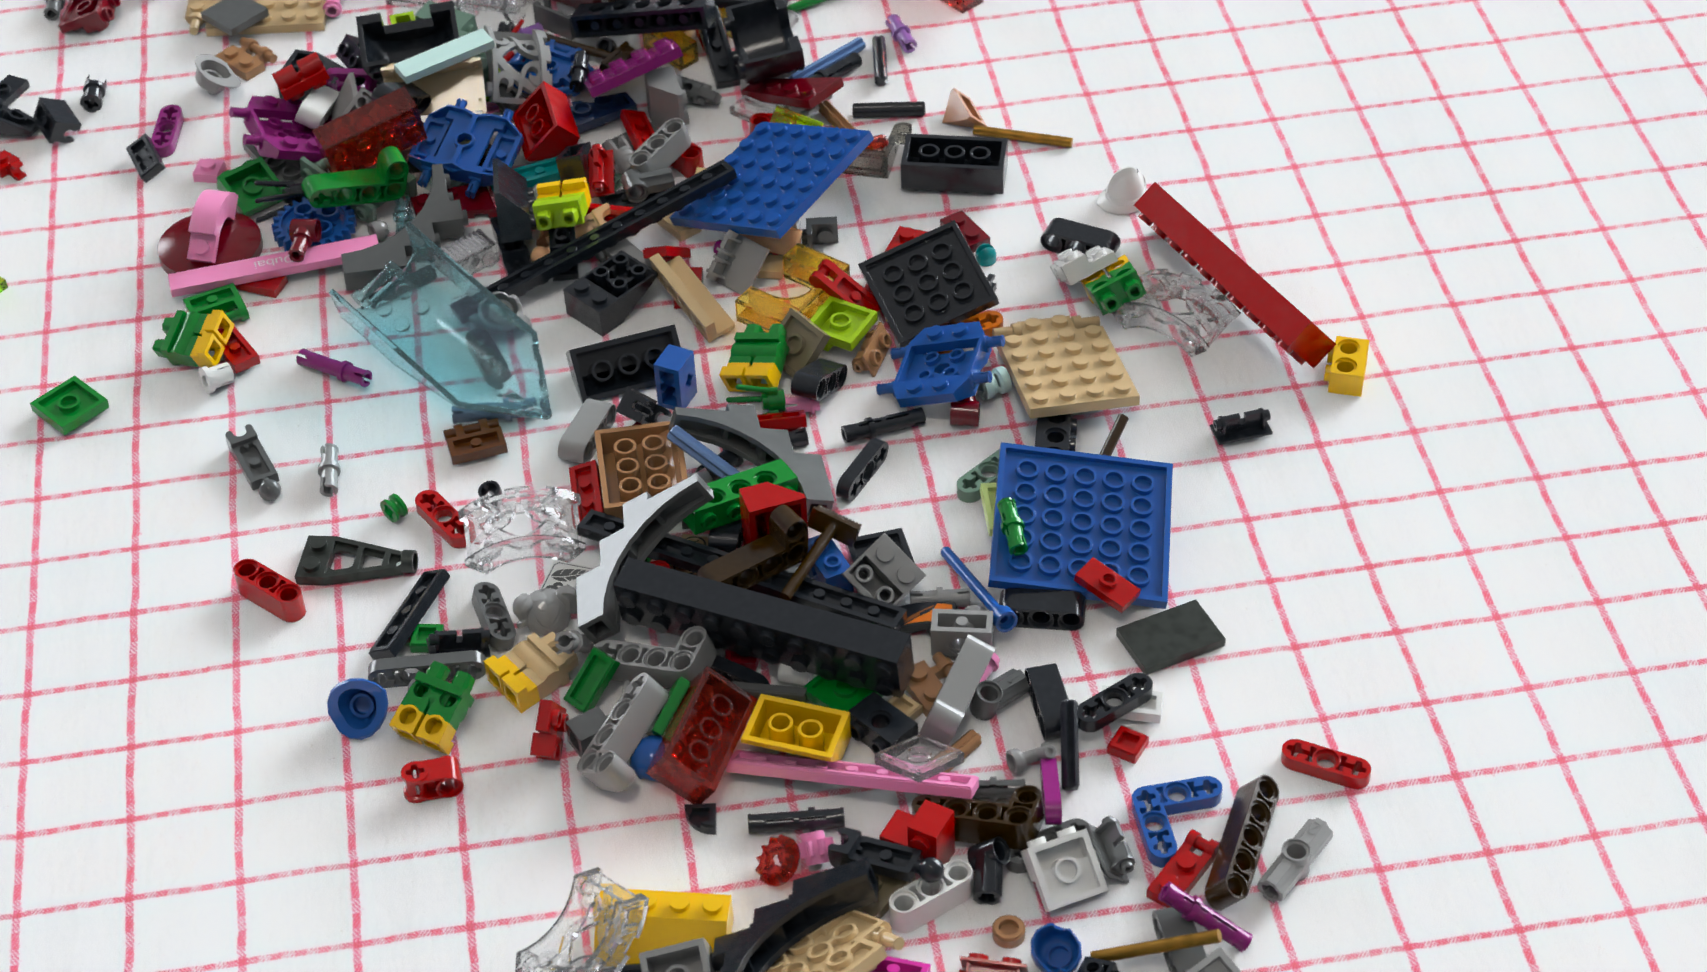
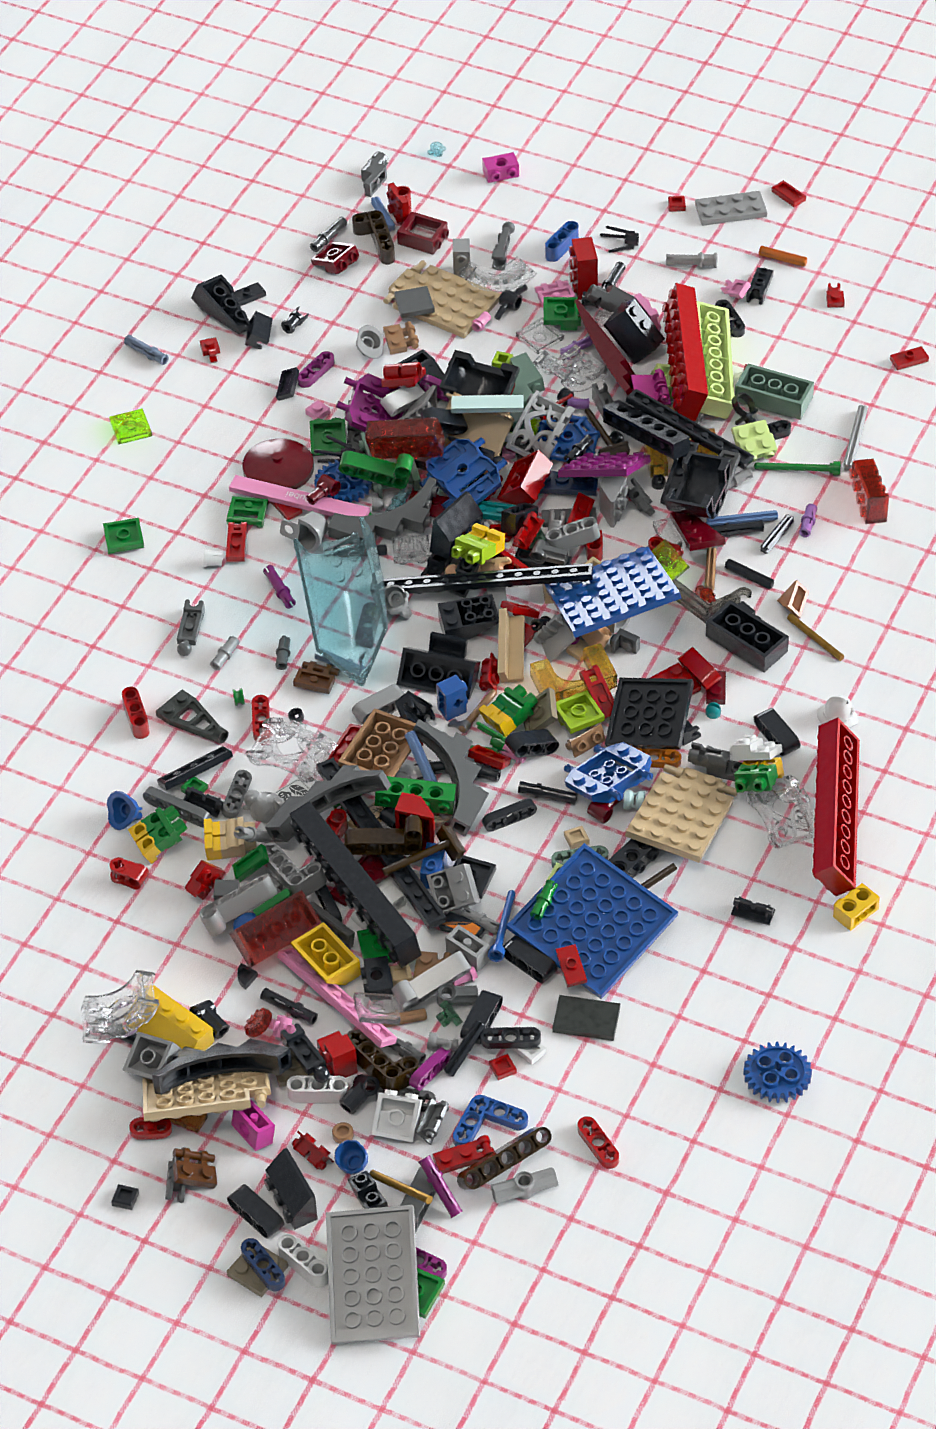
camera: 35 degrees right, 5 degrees up
hips [152,310,235,368] -> none
bright pink arch [187,189,238,264] -> none
none -> black piece [189,1000,230,1039]
none -> dark grey axle [275,635,291,670]
none -> light grey container [280,511,328,553]
none -> black tile [429,631,468,658]
none -> clear green tile [436,1000,463,1027]
none -> medium nougat piece [447,689,497,733]
none -> red hinge [479,652,499,692]
none -> black pin [531,616,551,631]
none -> tan tile [564,826,590,849]
none -> black hinge [651,474,666,490]
none -> red beam [677,647,722,690]
none -> dark grey plate [688,742,742,782]
none -> blue gear [743,1041,812,1103]

